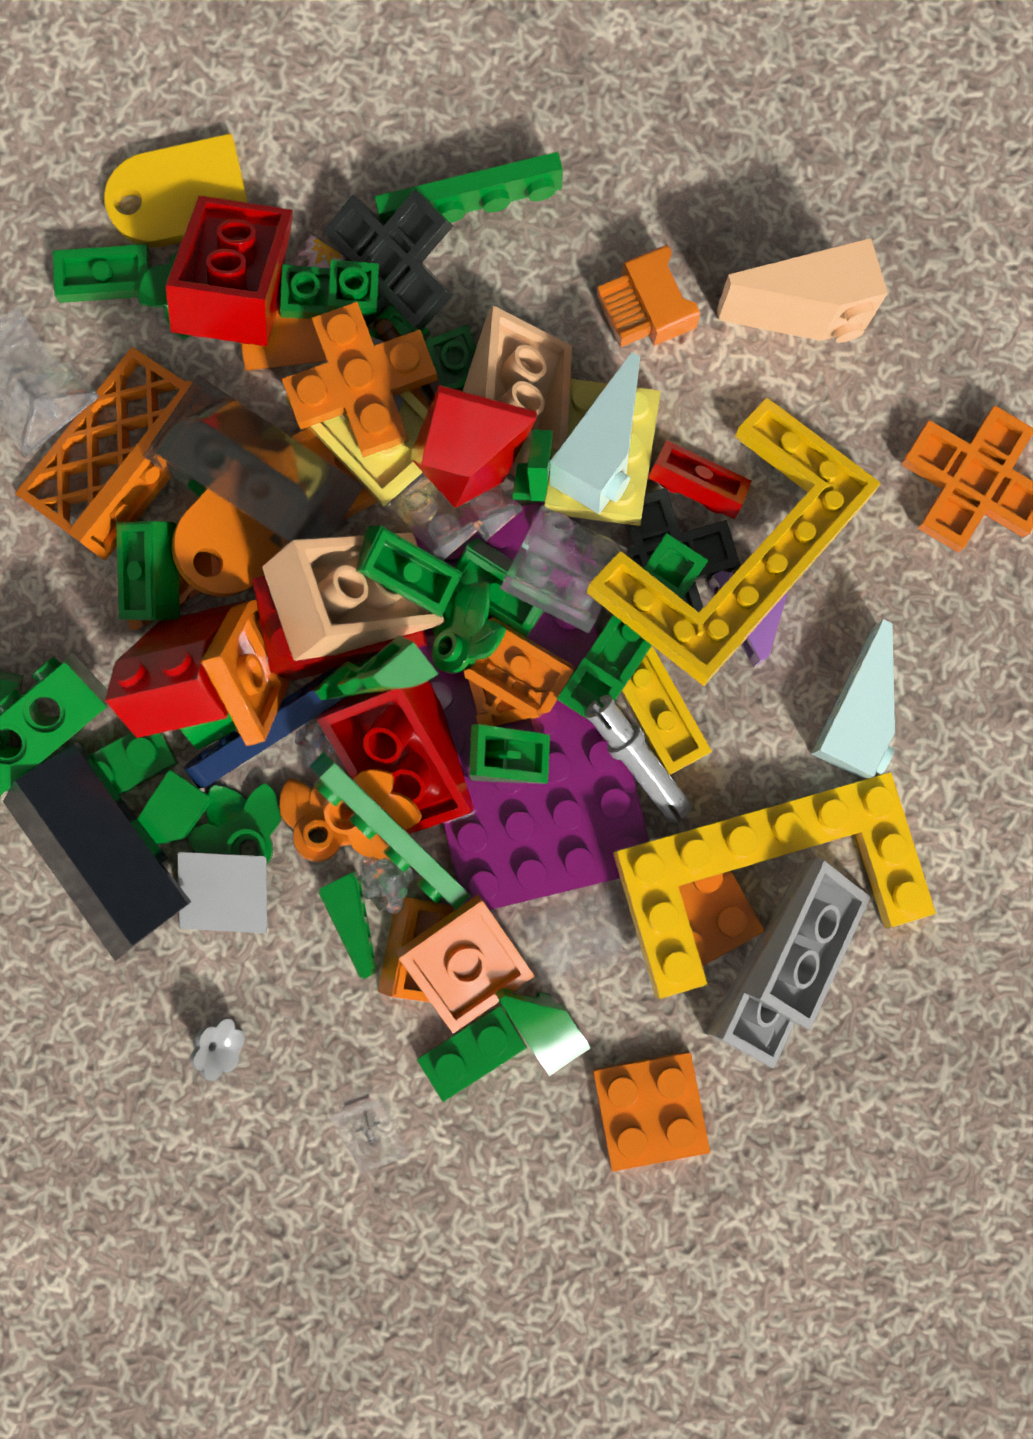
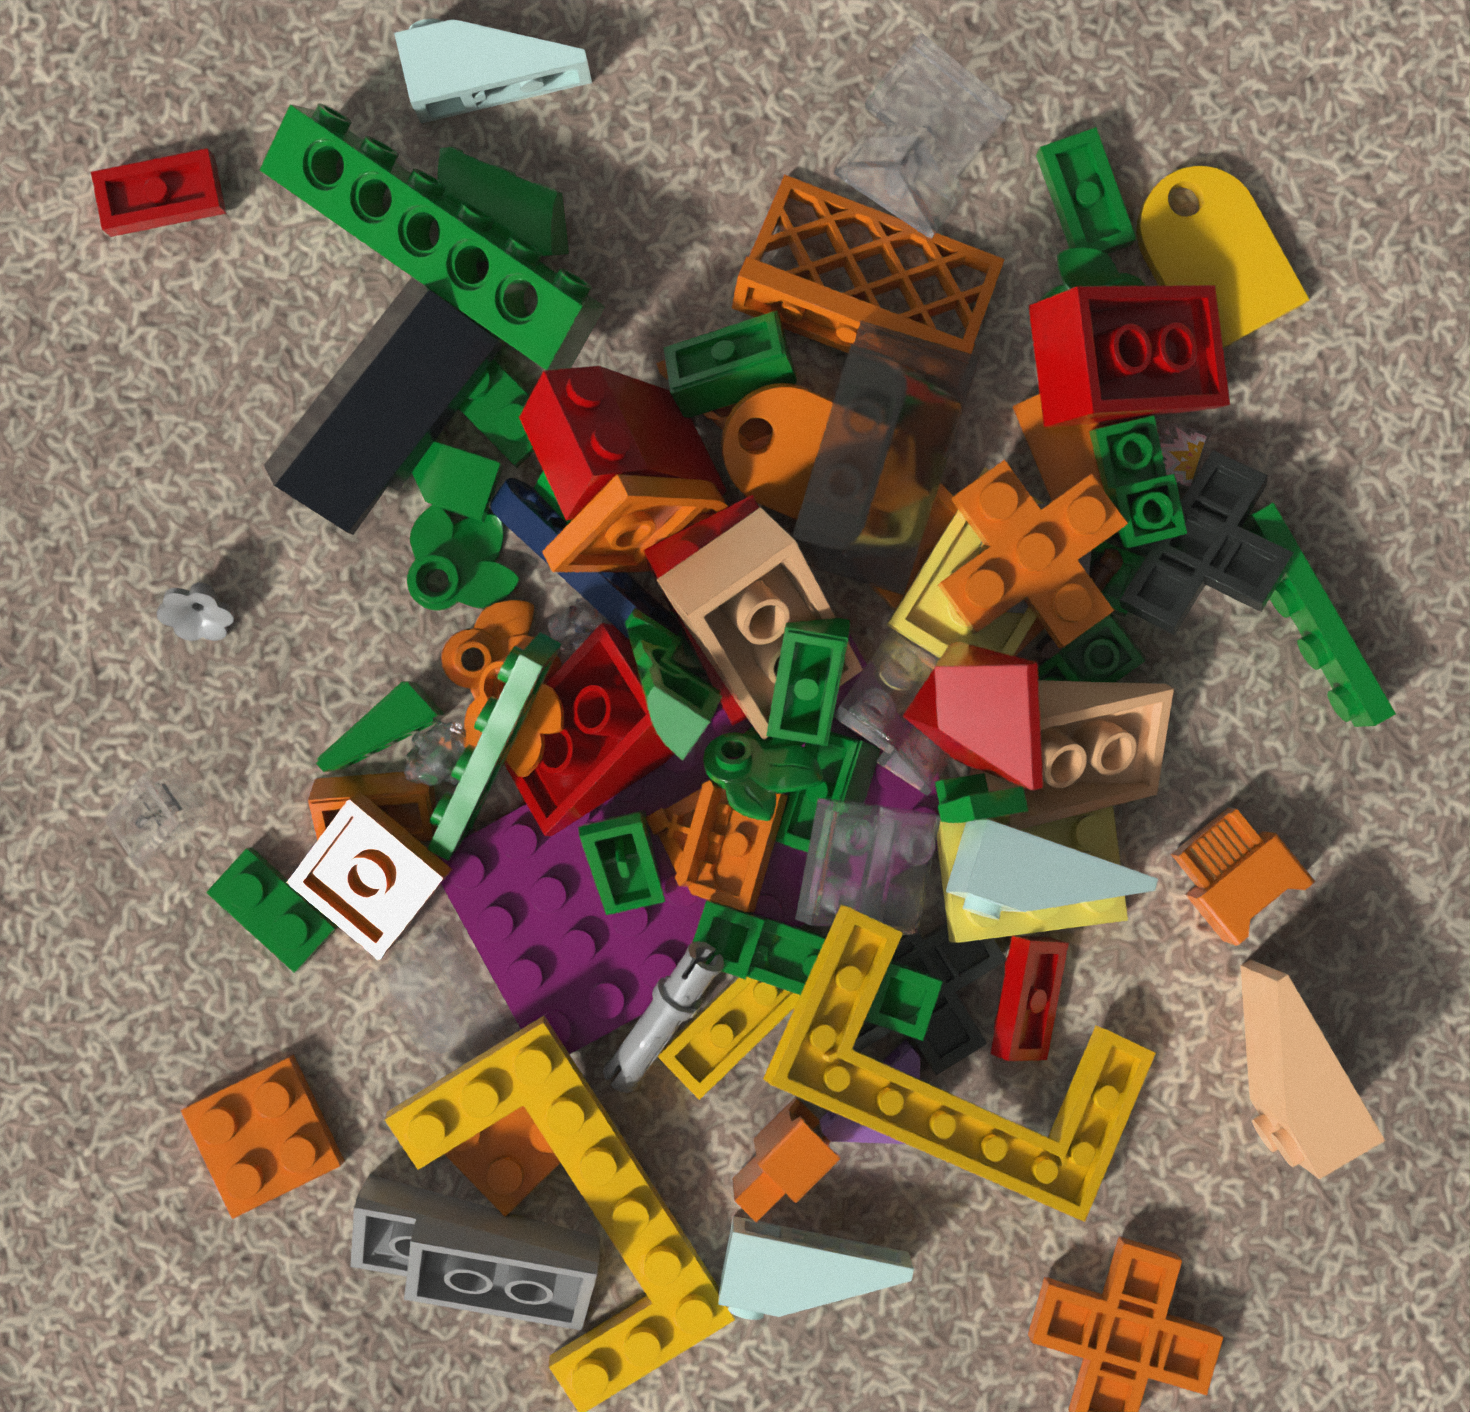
camera: 75 degrees right, 5 degrees up
light grey sticker [178,852,267,934] -> none
slope [495,988,591,1076] -> none
none -> orange piece [732,1097,841,1222]

